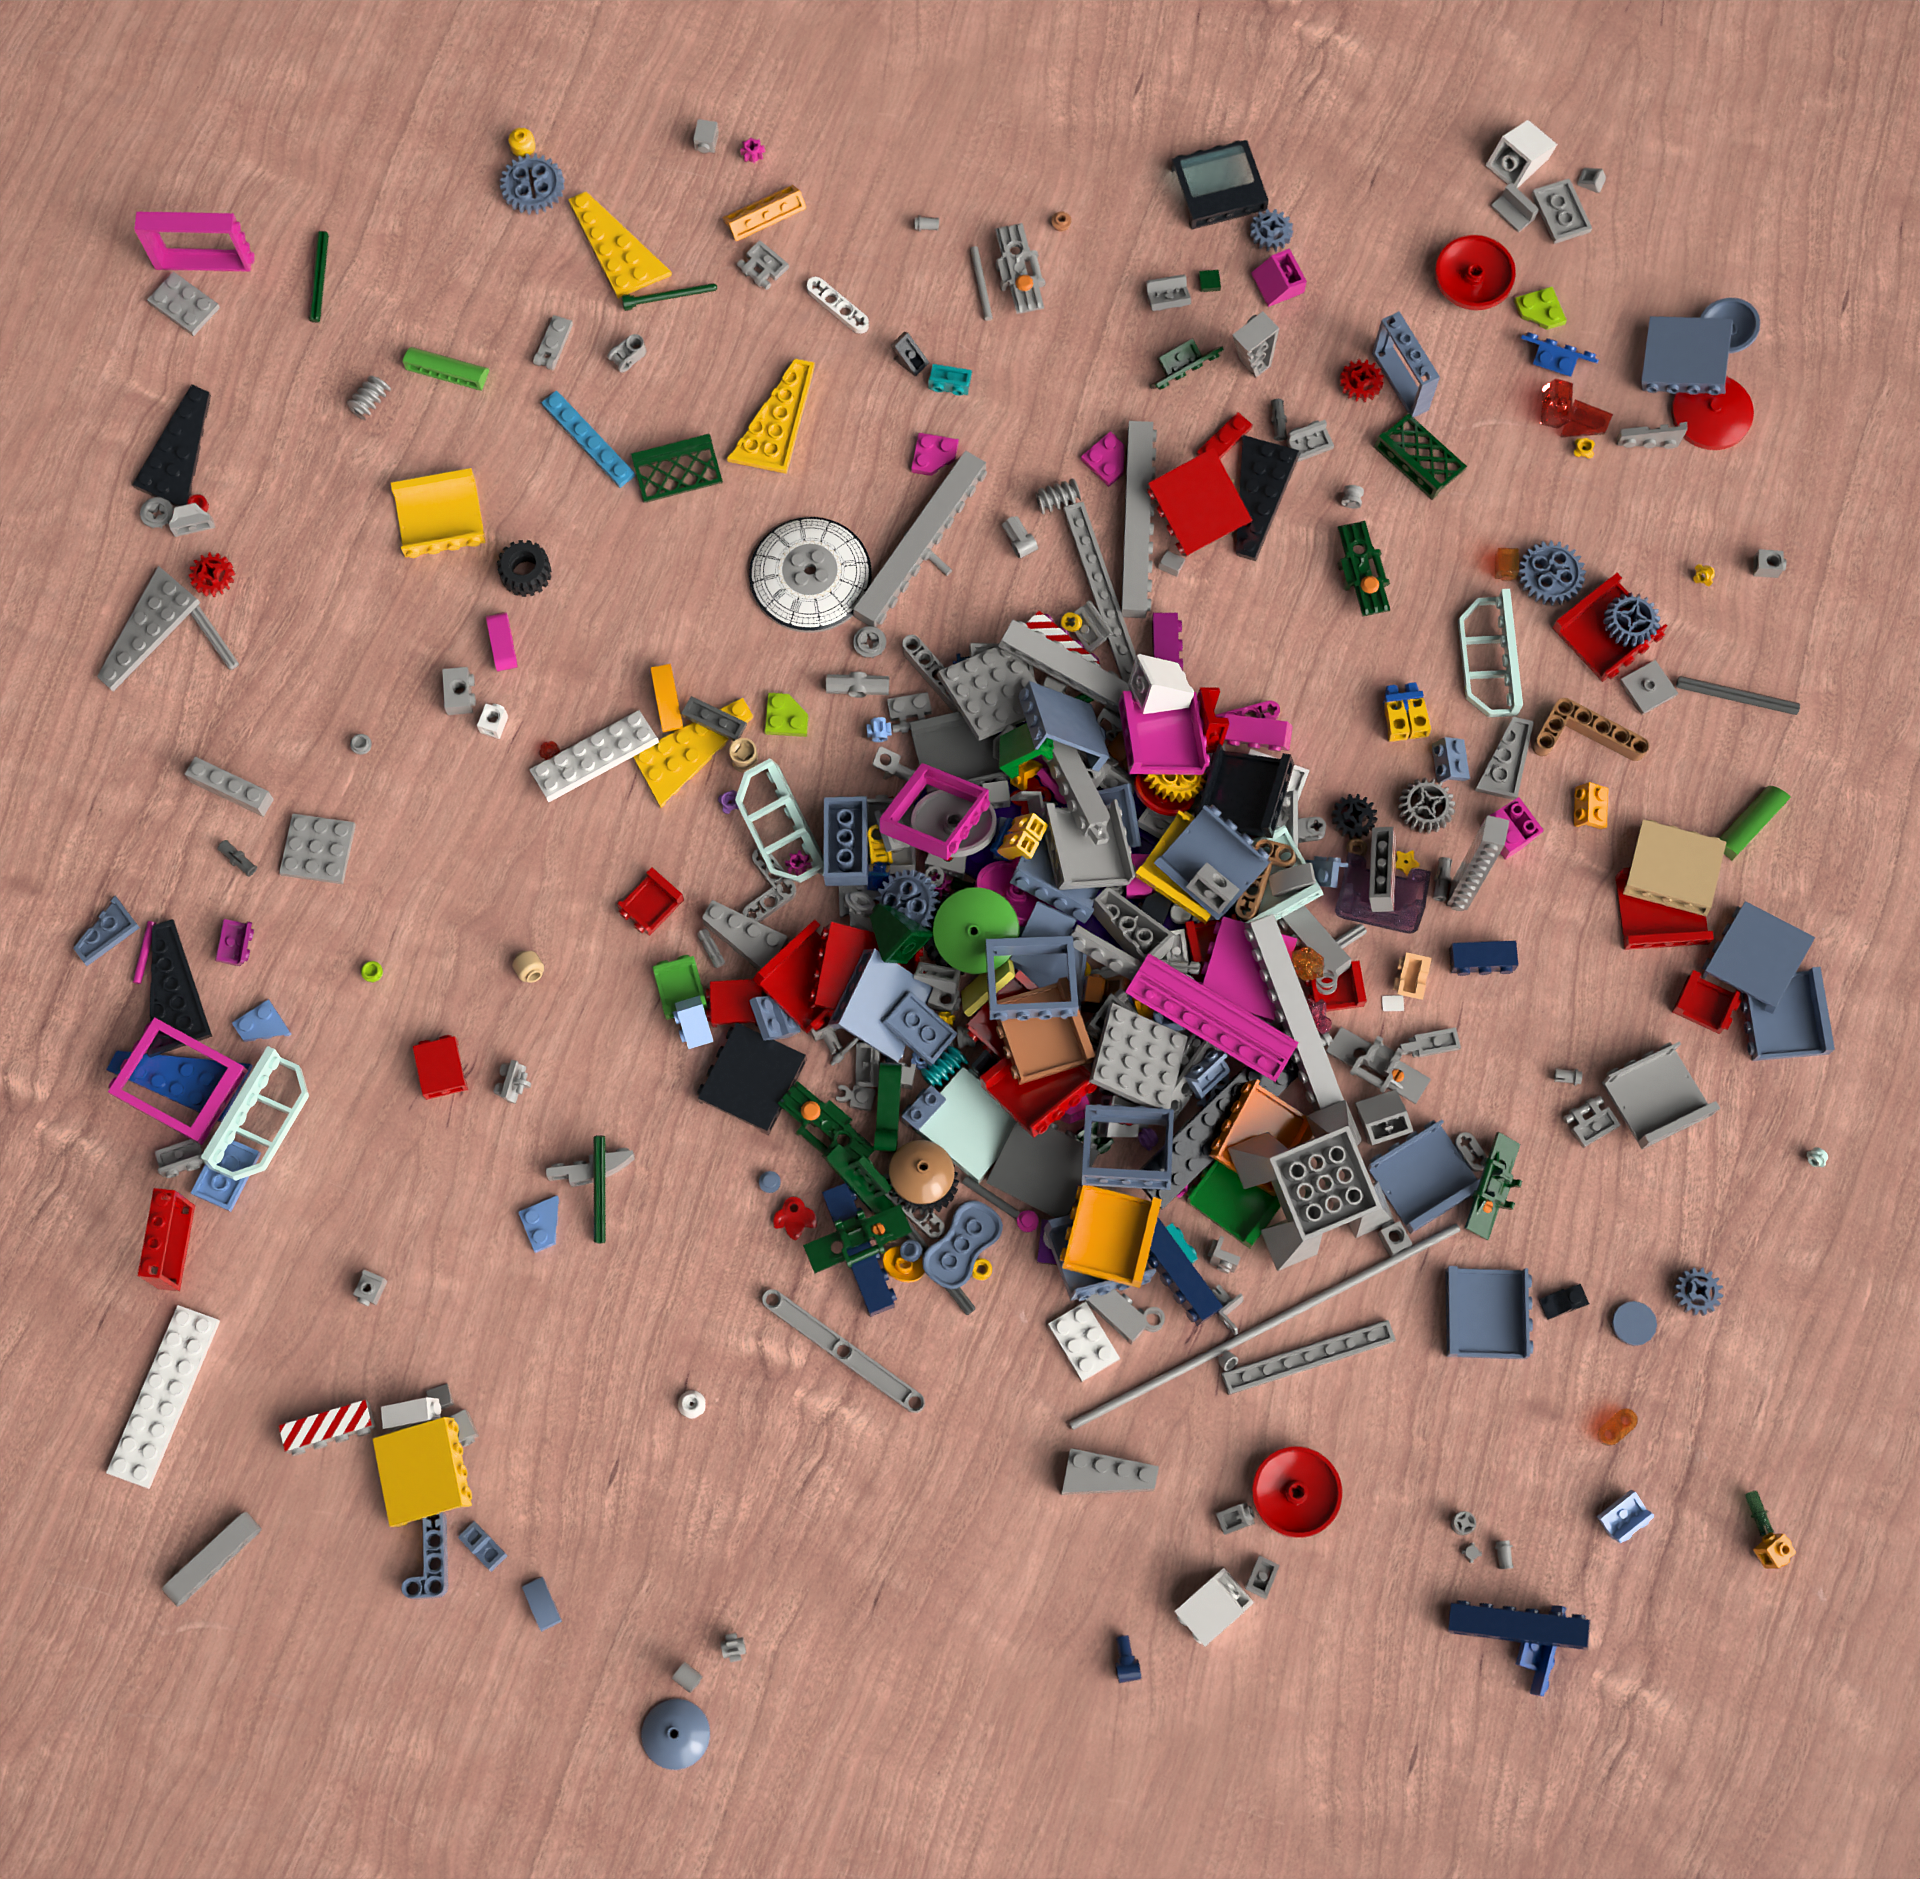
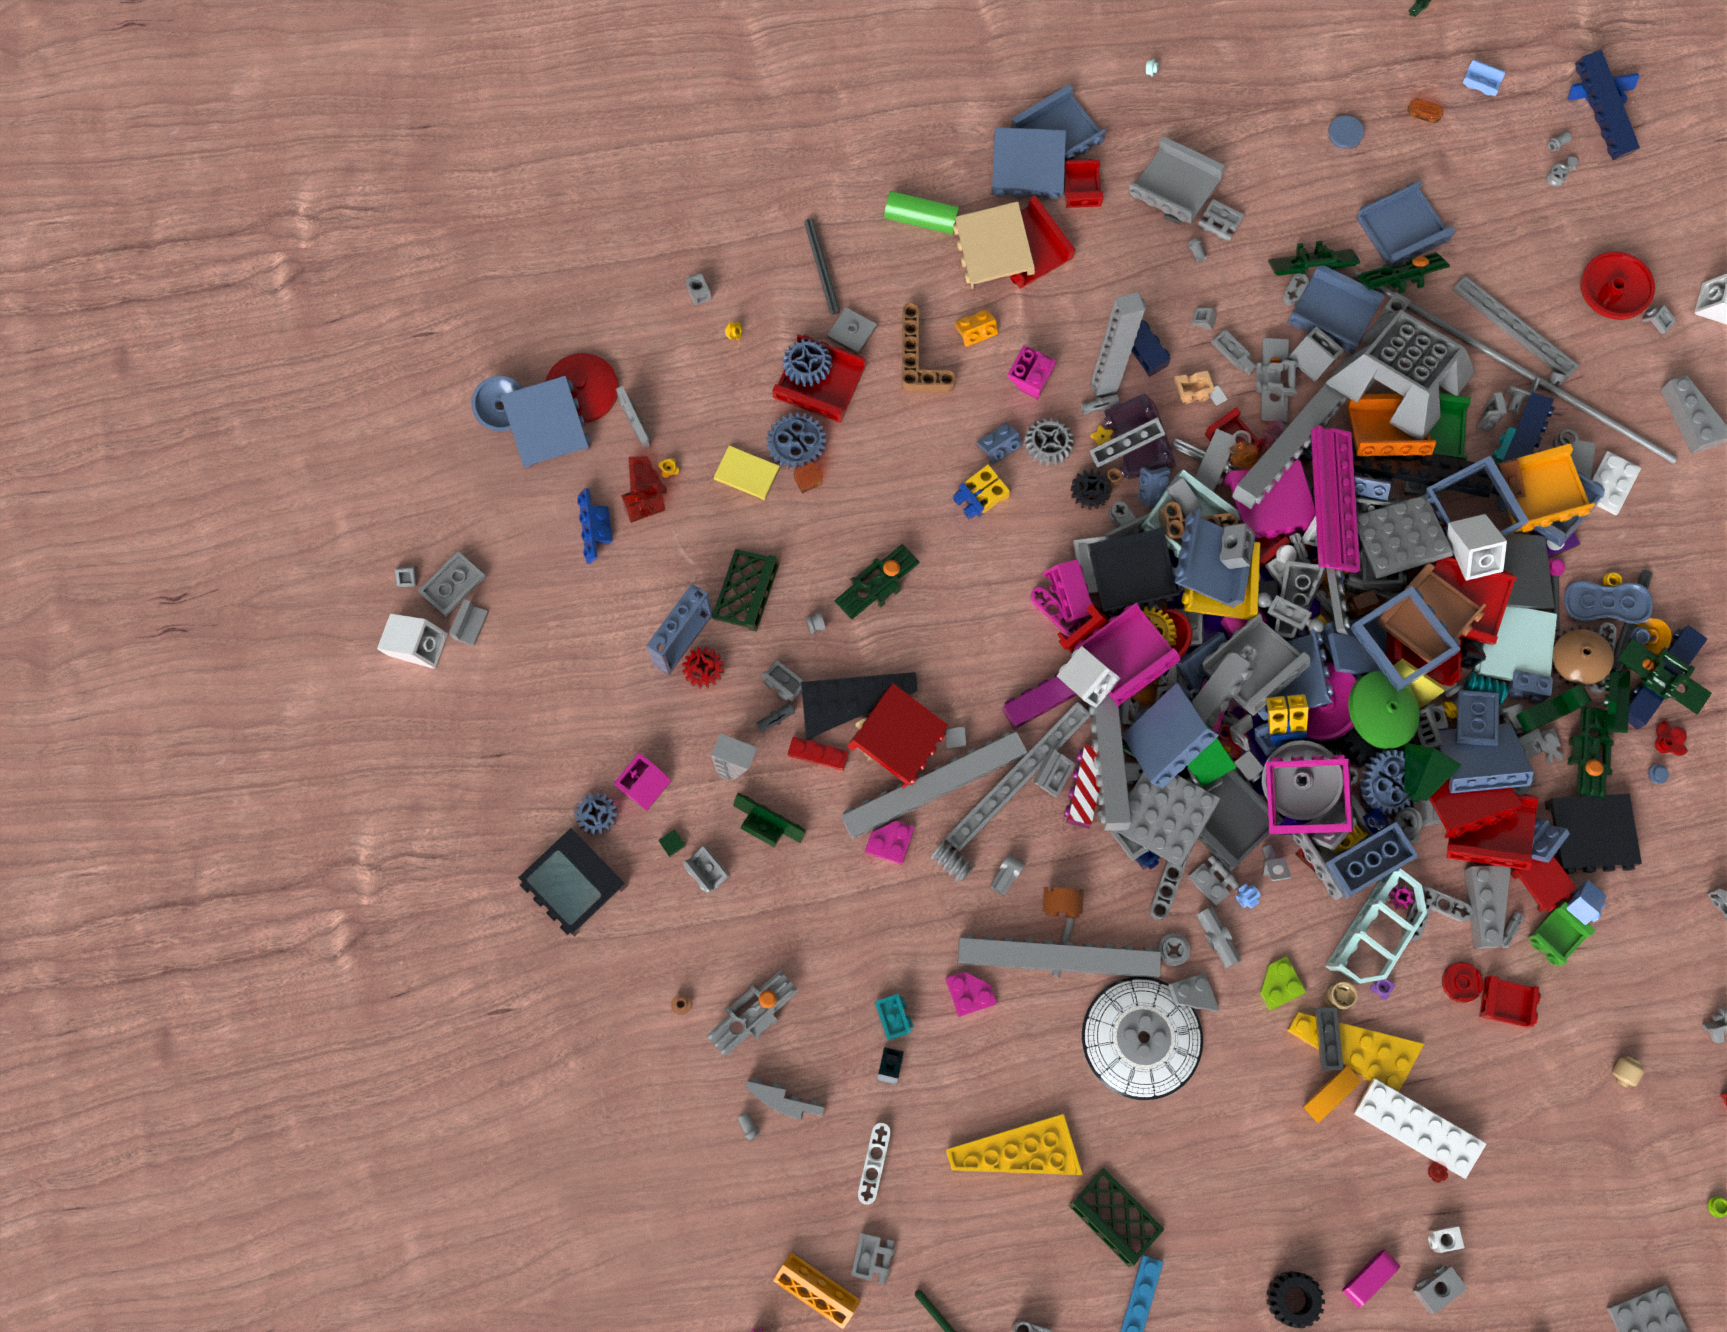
camera: 120 degrees left, 0 degrees up
light grey bar [970,246,992,321] -> none
yellow bush [1061,612,1082,632] -> none
light grey slope [1244,1555,1280,1599] -> none
red dish [1435,235,1516,310] -> none
light aqua plate [1458,589,1523,717] -> none
light grey wing [1475,717,1534,800] -> none
lime plate [1514,286,1567,330] -> none
black slope [1539,1284,1589,1320] -> none
sand blue gear [1674,1268,1723,1316] -> none
none -> light yellow tile [714,446,780,500]
none -> light grey slope [745,1078,825,1120]
none -> dark orange brick [1043,887,1084,918]
none -> light grey wing [1168,973,1219,1012]
none -> light grey slope [1192,308,1217,330]
none -> light grey plate [1258,592,1324,633]
none -> white tile [1276,545,1297,564]
none -> dark green piece [1357,252,1450,294]
none -> red tile [1442,962,1484,1003]
none -> white slope [1447,514,1507,580]
none -> dark orange plate [1497,459,1526,499]

